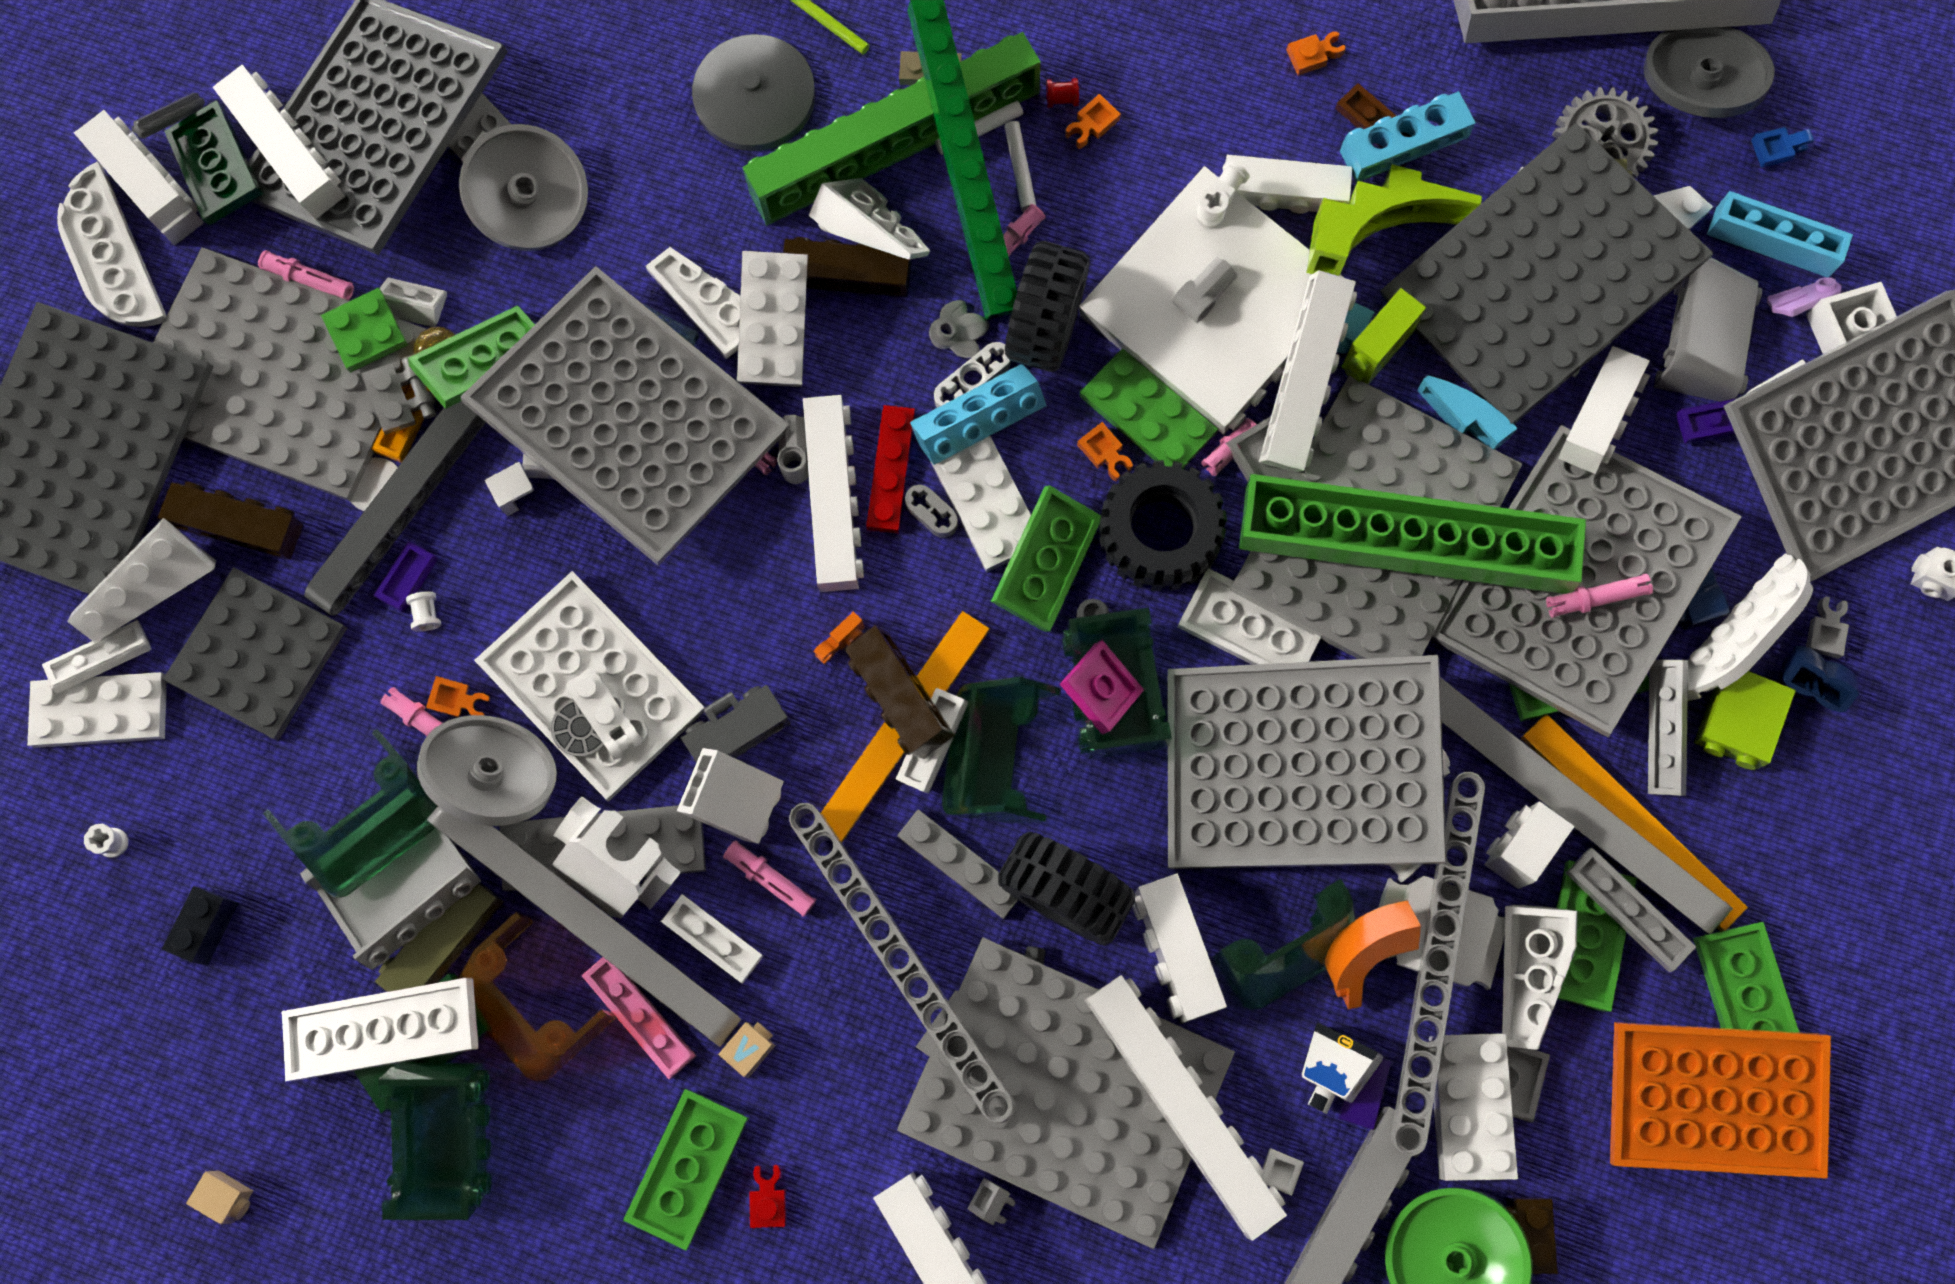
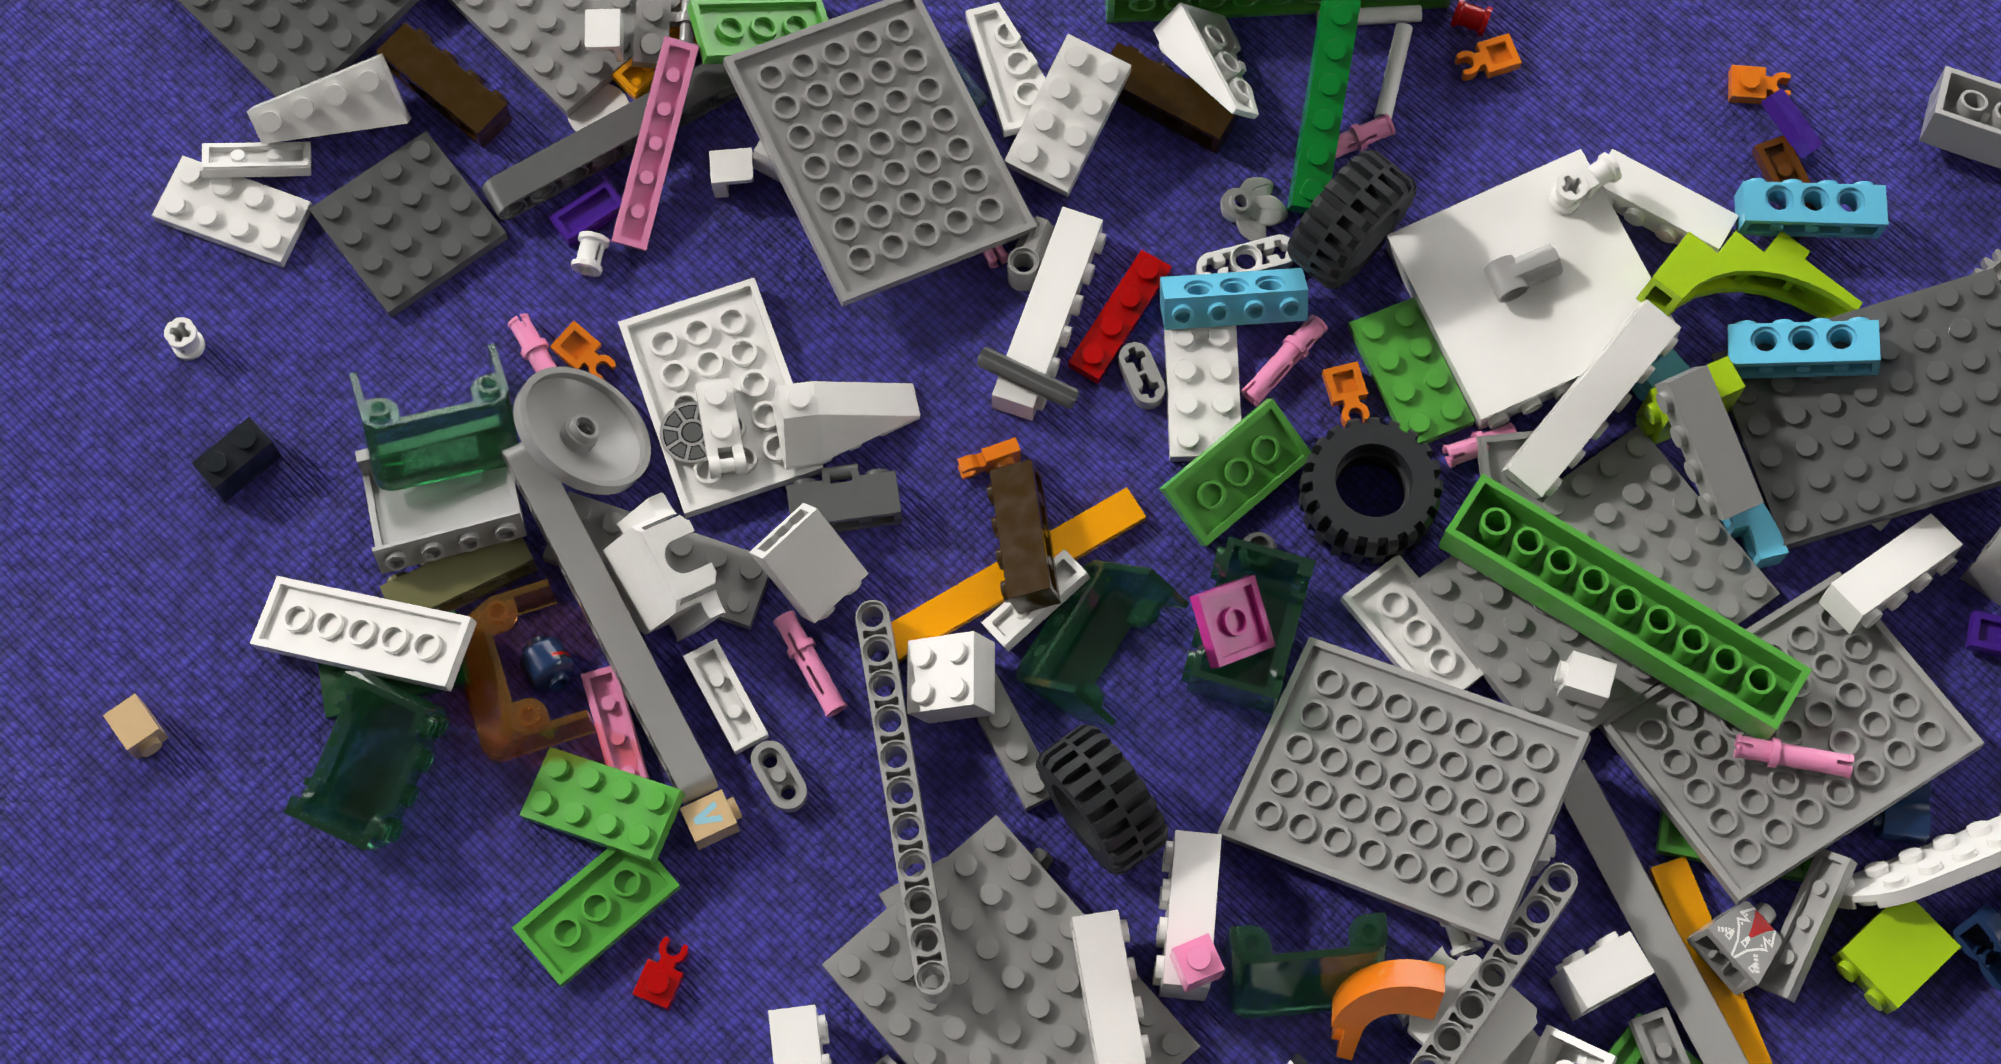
camera: 20 degrees right, 5 degrees down
none -> dark blue head [519,636,575,692]
none -> bright green plate [520,747,685,864]
none -> white panel [585,9,624,62]
none -> bright pink plate [611,36,699,251]
none -> light grey plate [751,741,808,813]
none -> white wedge [772,381,920,470]
none -> white brick [907,631,995,723]
none -> dark grey axle [977,347,1079,409]
none -> bright pink brick [1169,933,1225,993]
none -> bright pink pin [1241,314,1328,407]
none -> white brick [1554,651,1617,709]
none -> light grey brick [1655,365,1764,520]
none -> light grey torso [1686,900,1782,995]
none -> medium azure brick [1727,317,1881,379]
none -> dark purple tile [1761,88,1823,159]

